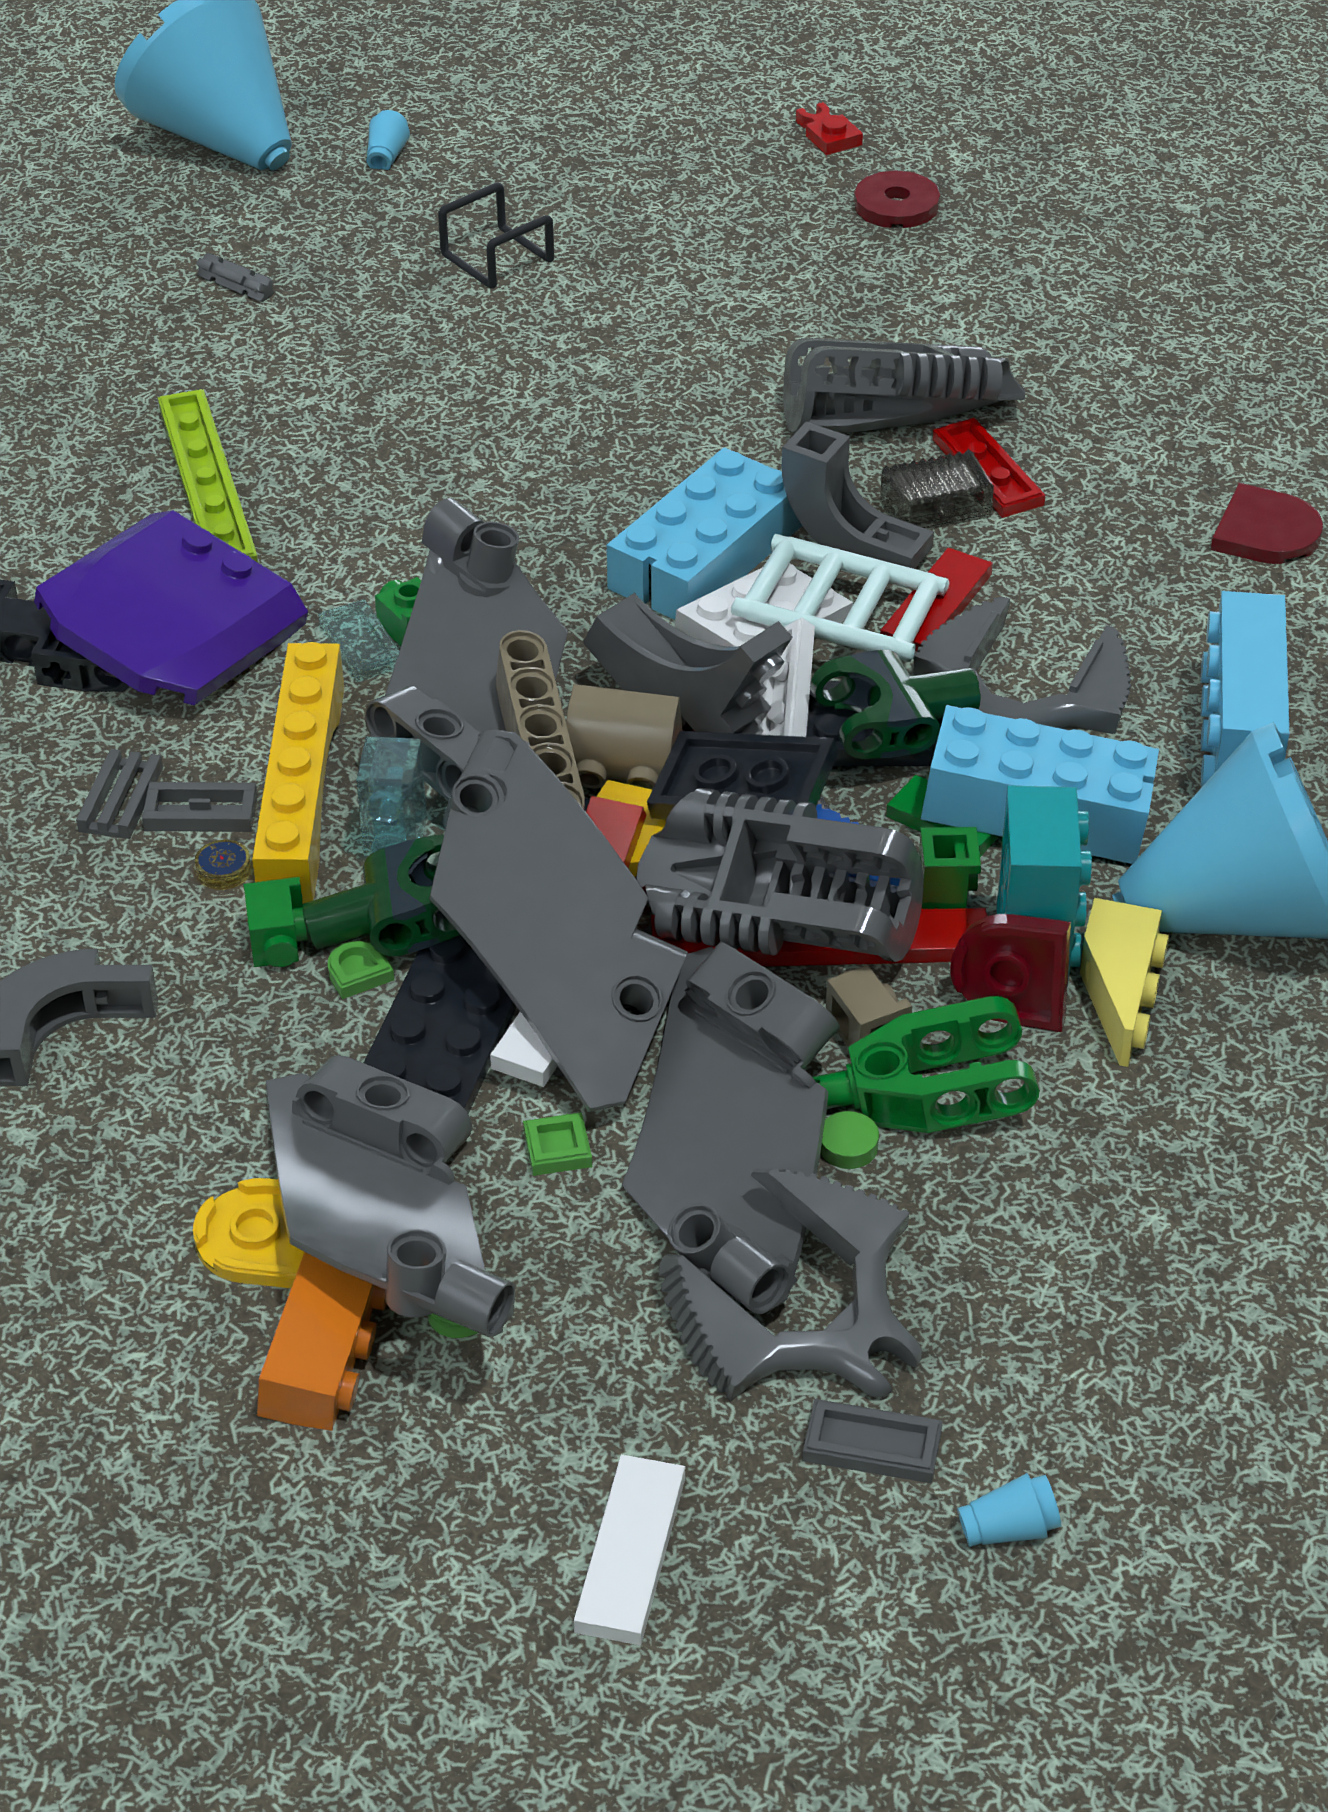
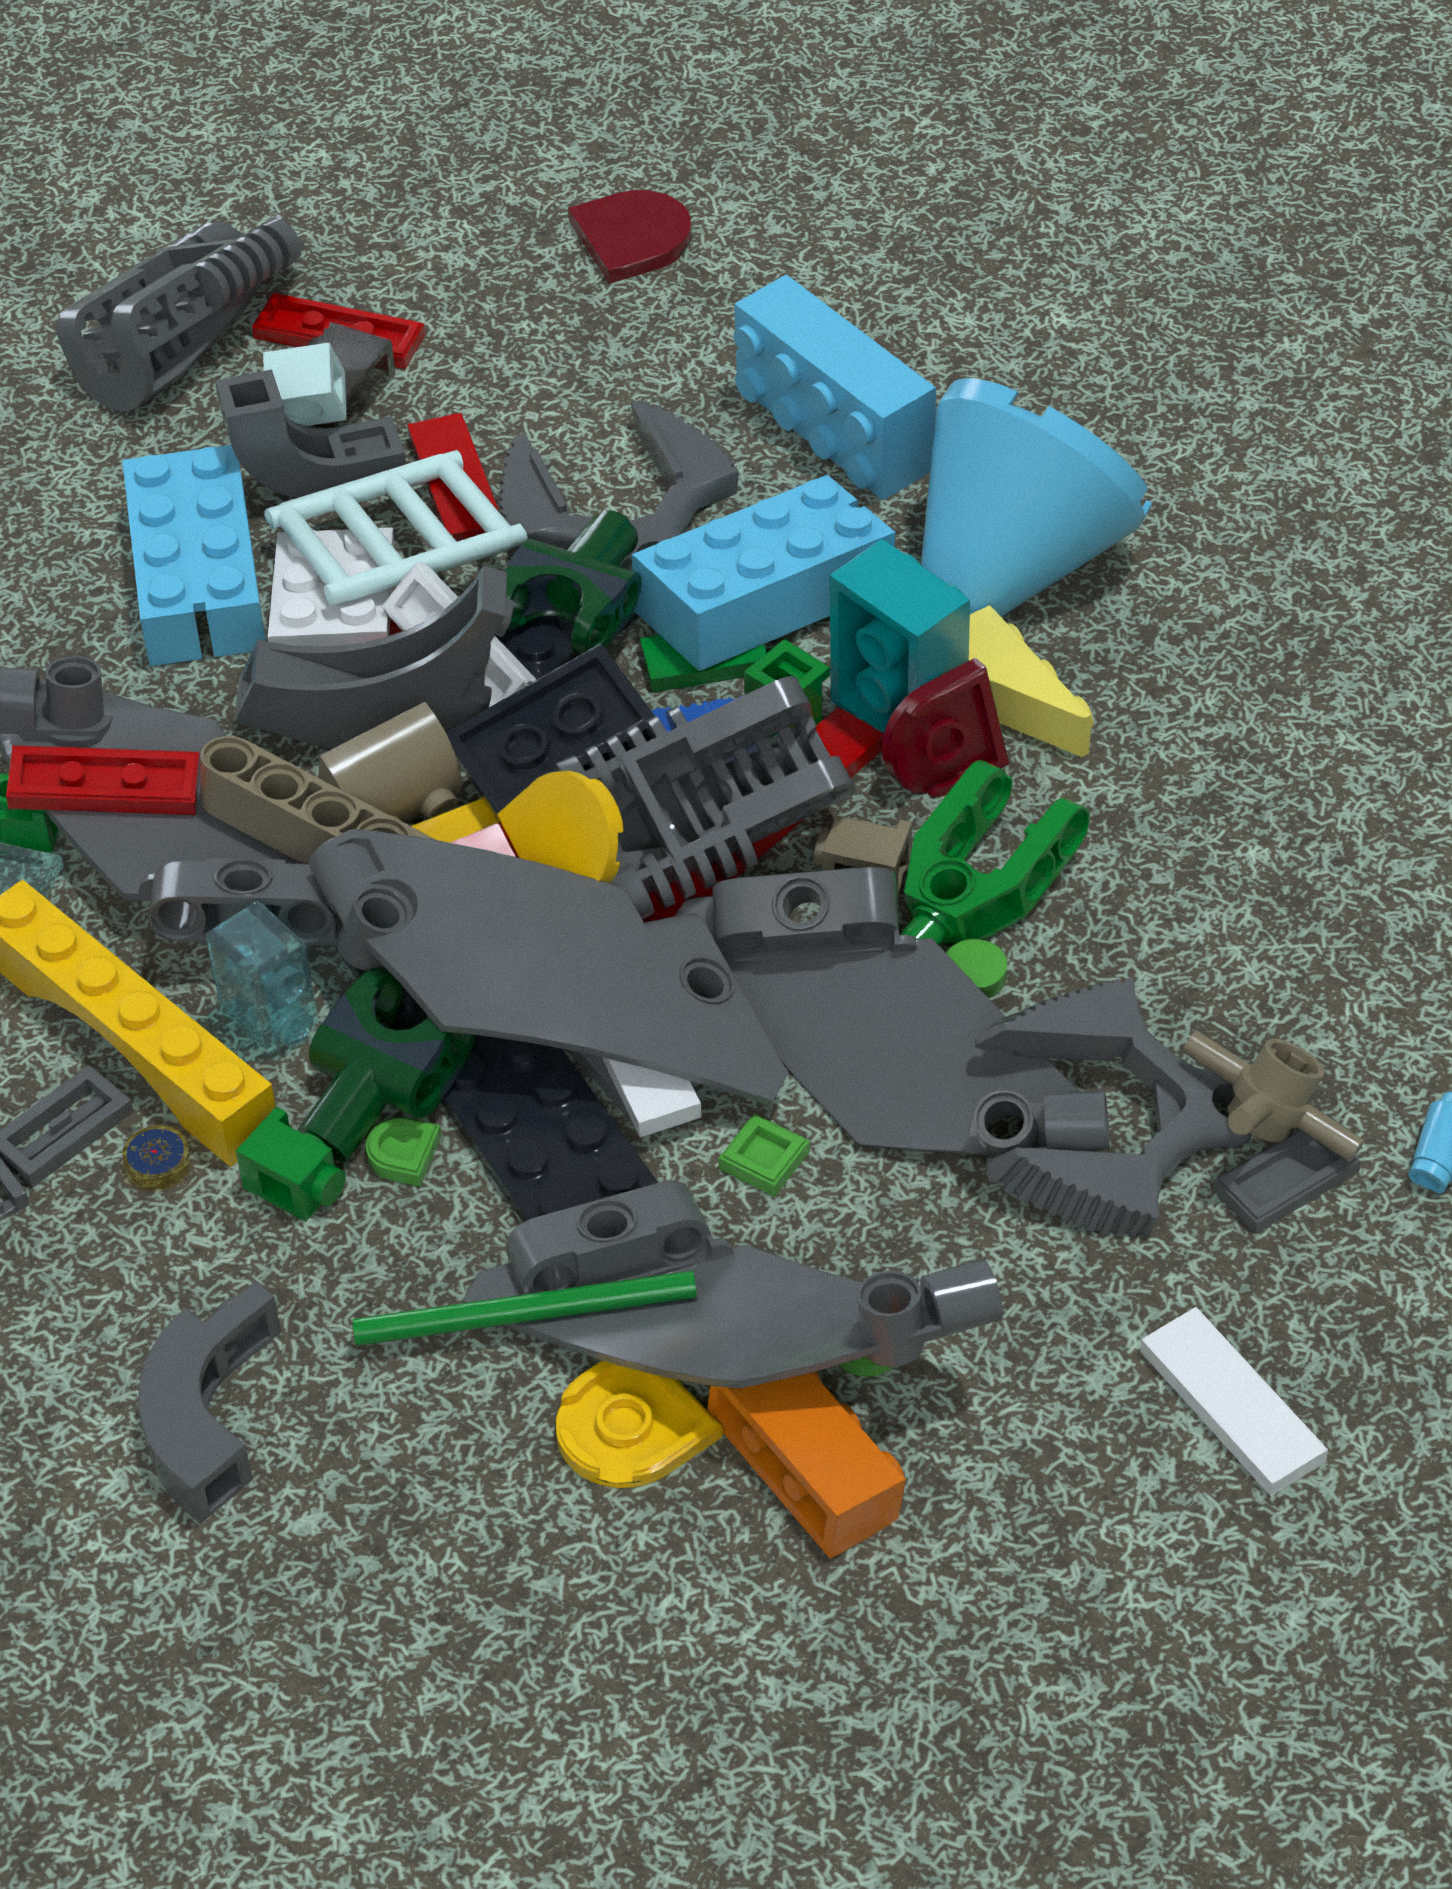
camera: 45 degrees left, 5 degrees up
none -> red tile [6,745,201,815]
none -> light aqua brick [263,343,346,426]
none -> green piece [353,1270,697,1346]
none -> yellow tile [497,770,623,884]
none -> dark tan bar [1182,1030,1365,1162]

